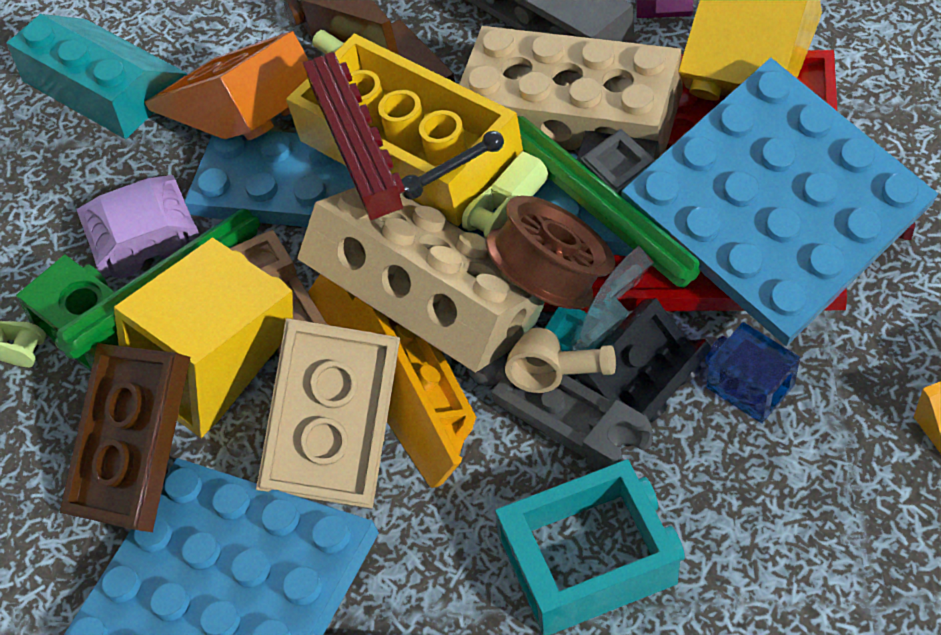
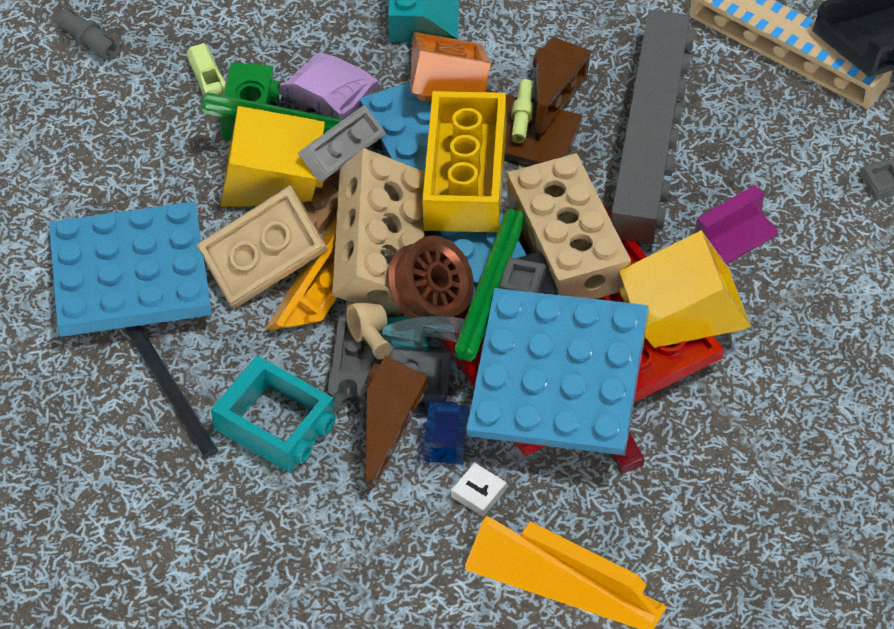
camera: 50 degrees right, 0 degrees up
reddish brown tile [60,343,191,533] -> none
dark red piece [303,52,405,221] -> none
black hinge [401,131,504,199] -> none
yellowish green bar [462,151,549,239] -> none
none -> light grey tile [298,105,386,183]
none -> reddish brown slope [365,355,429,488]
none -> white tile [451,462,507,517]

